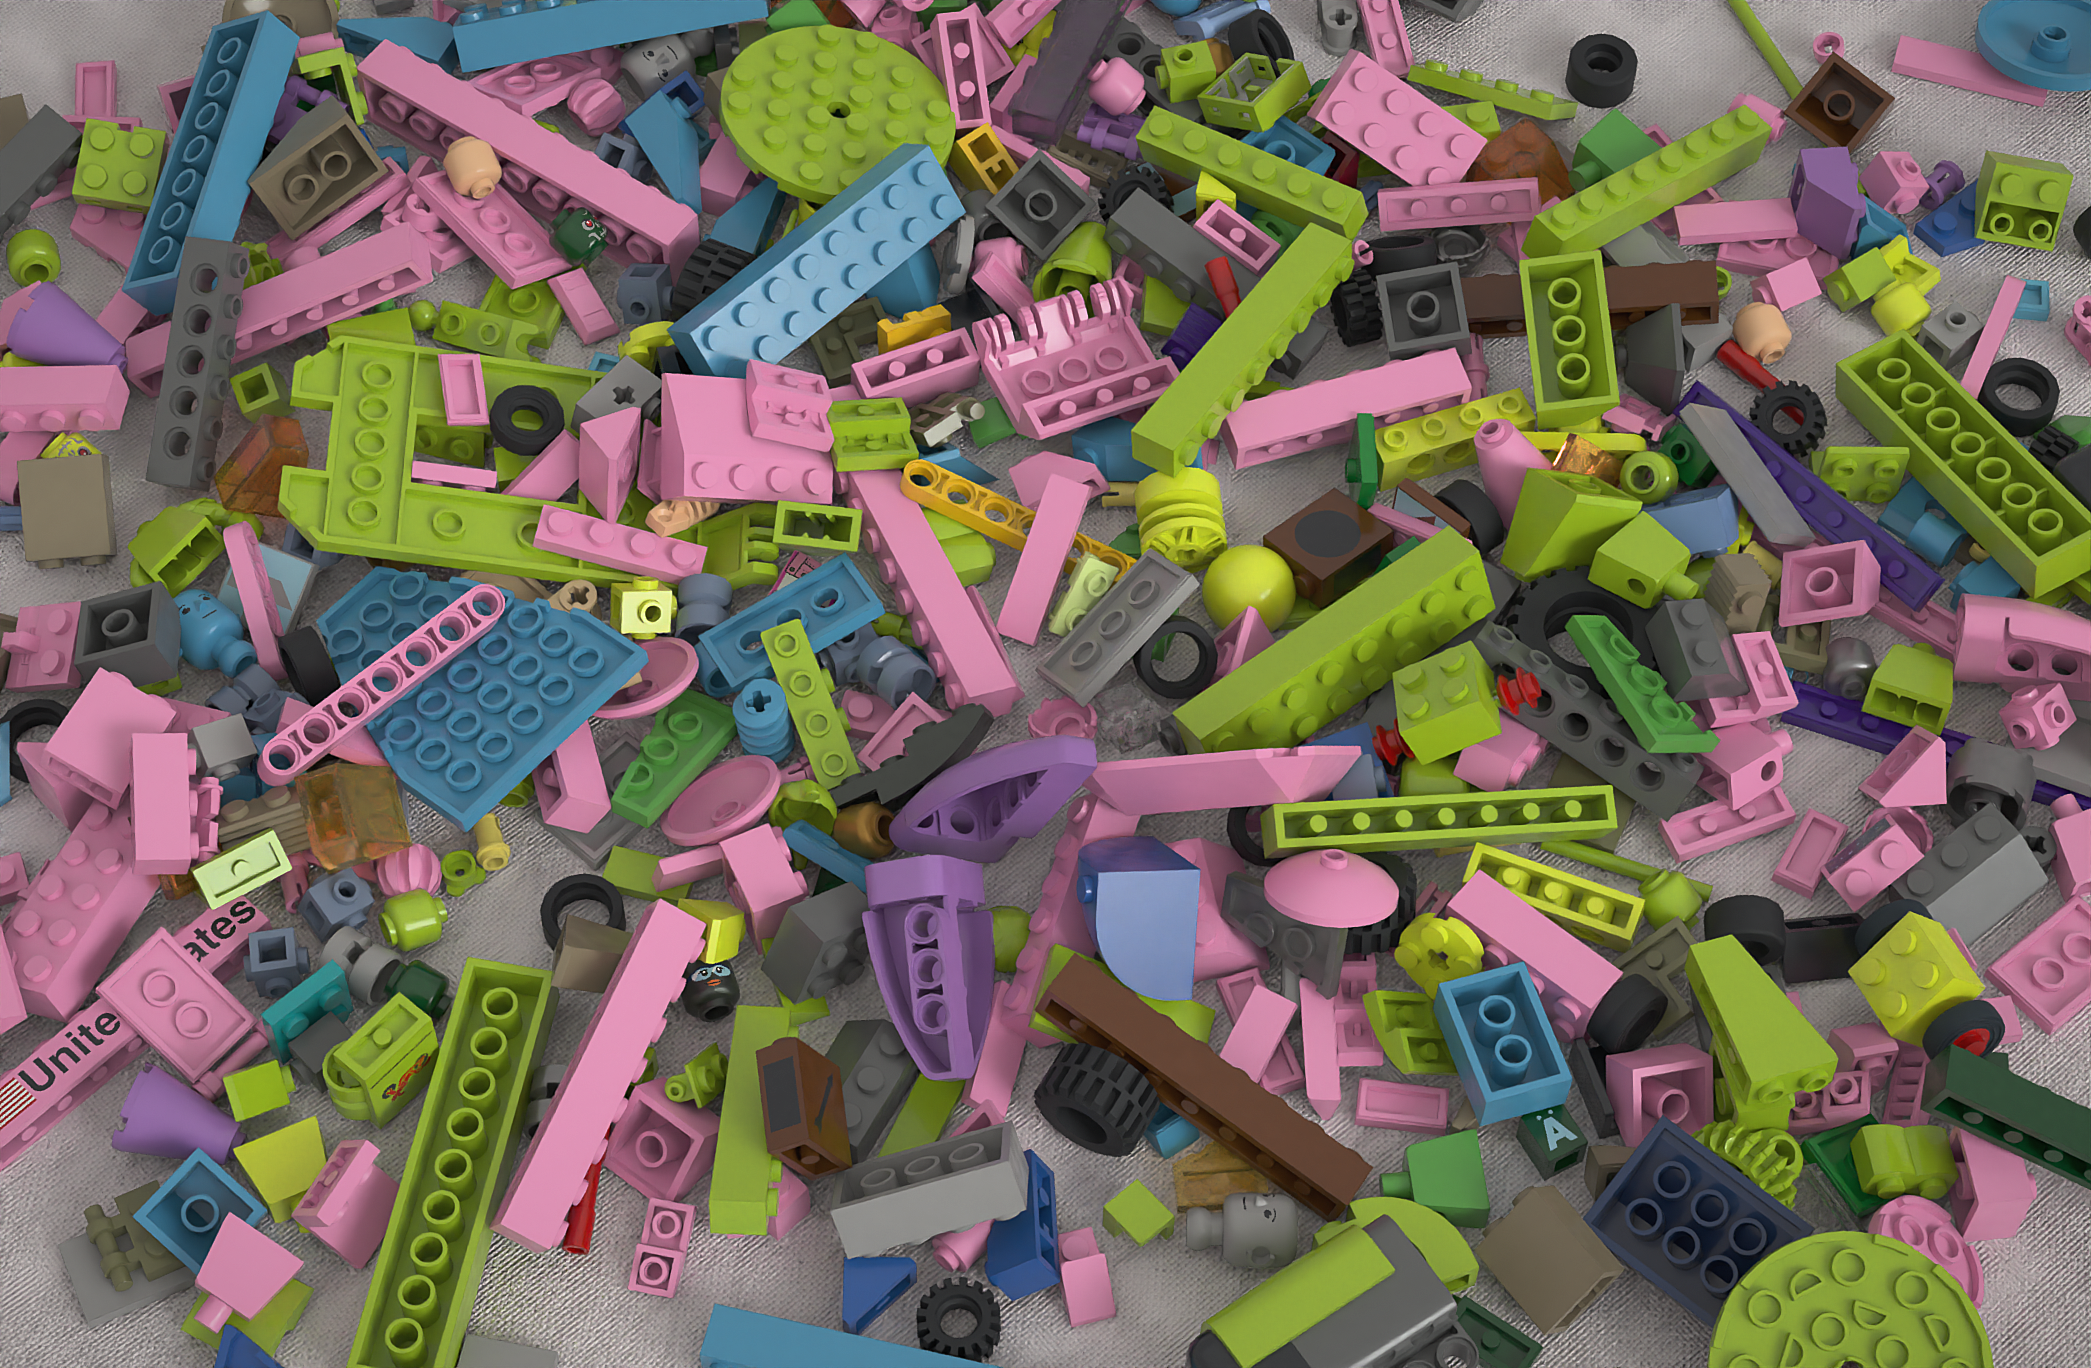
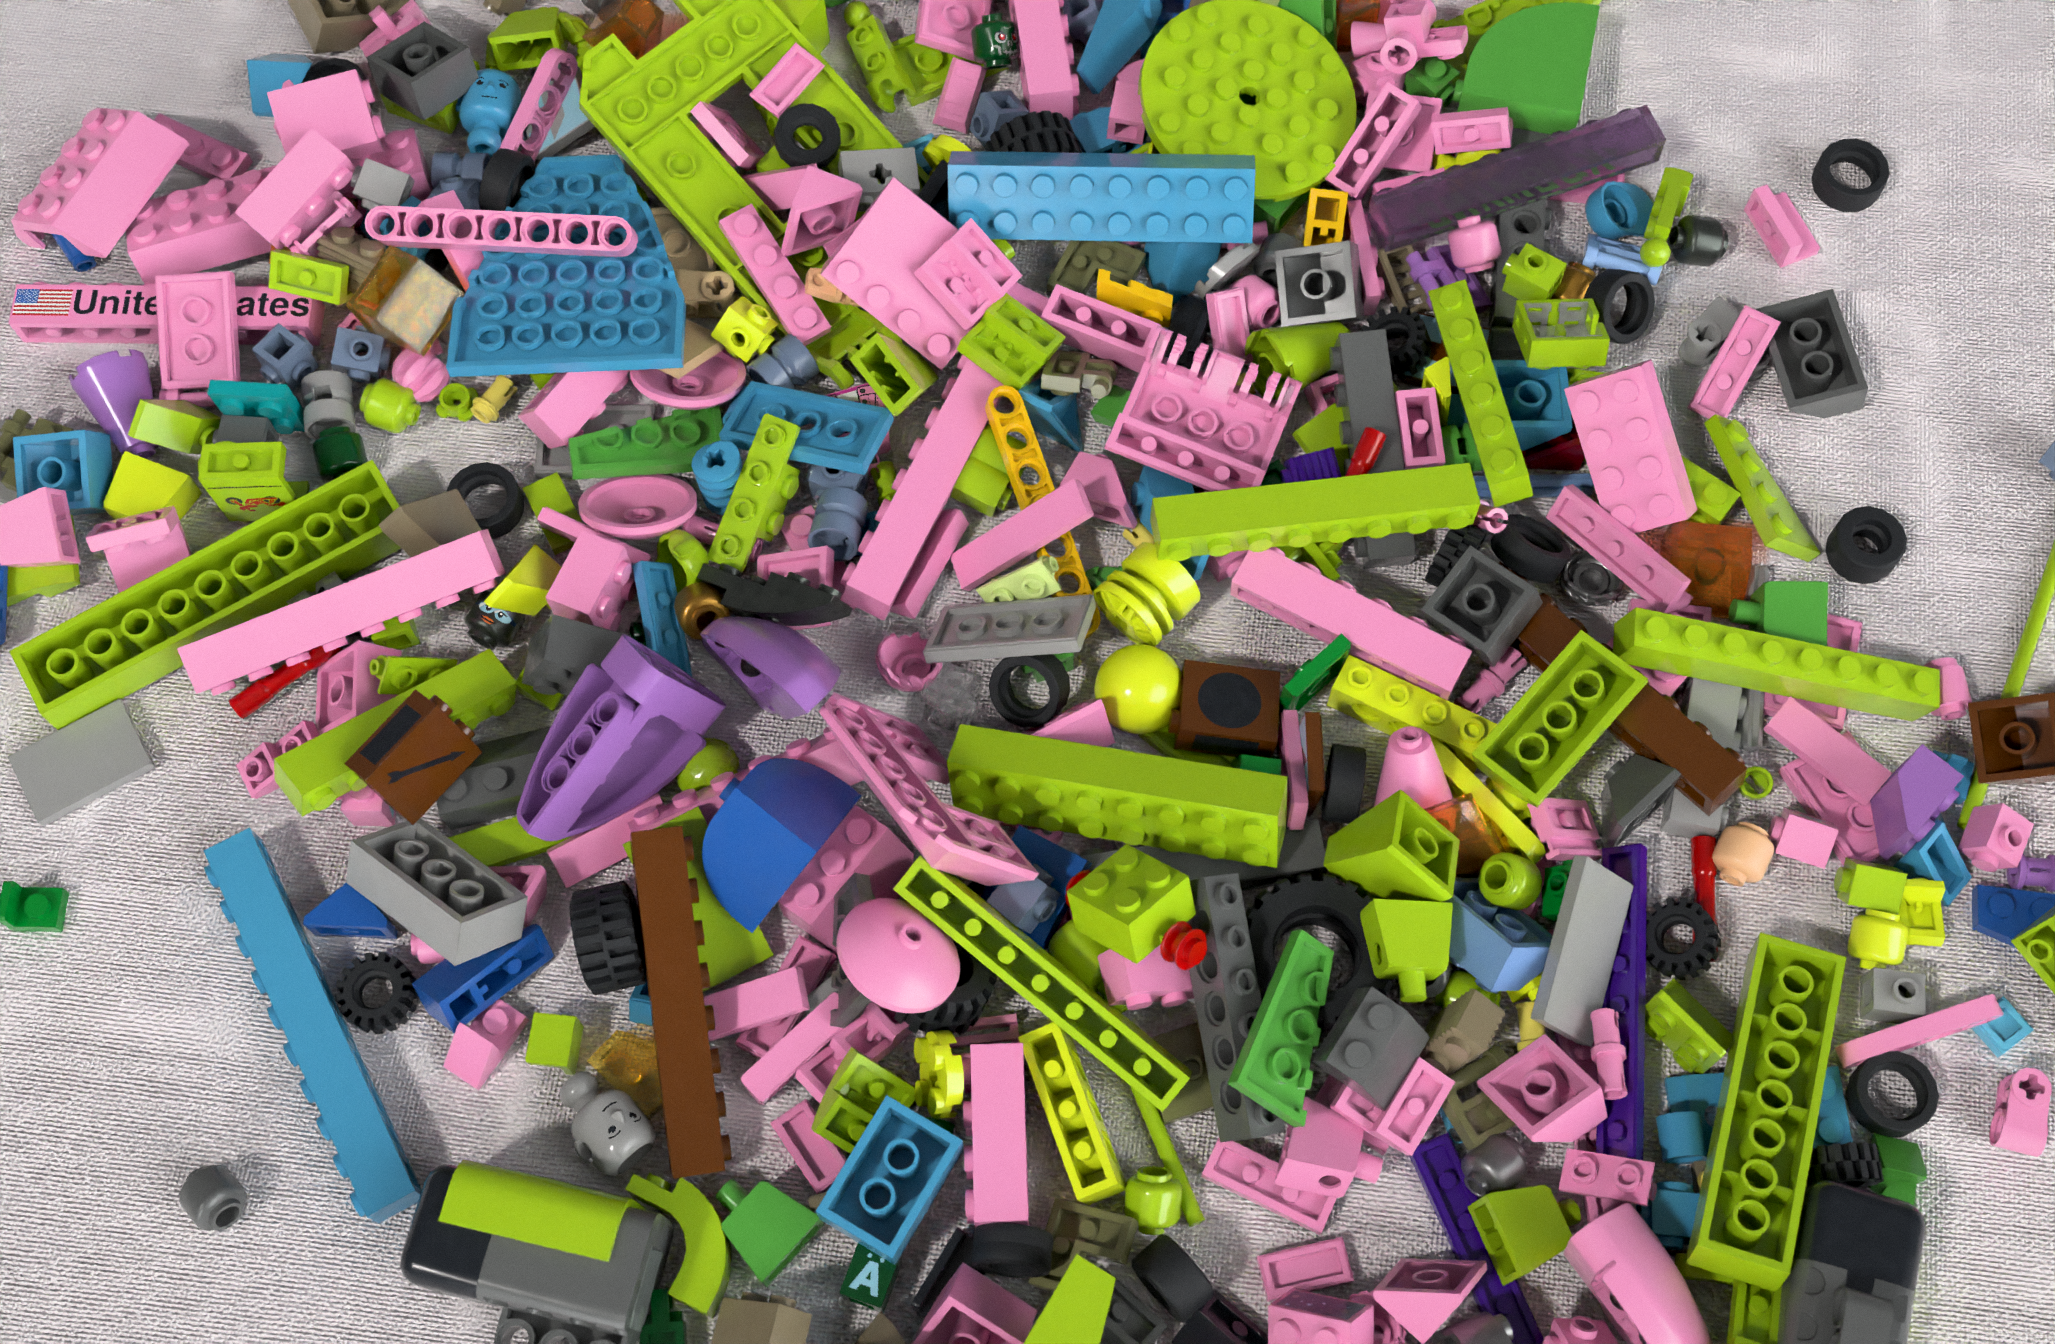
camera: 50 degrees right, 10 degrees up
none -> bright pink brick [1107,81,1146,145]
none -> bright pink hinge [1558,1148,1657,1206]
none -> bright pink pin [1590,1008,1627,1100]

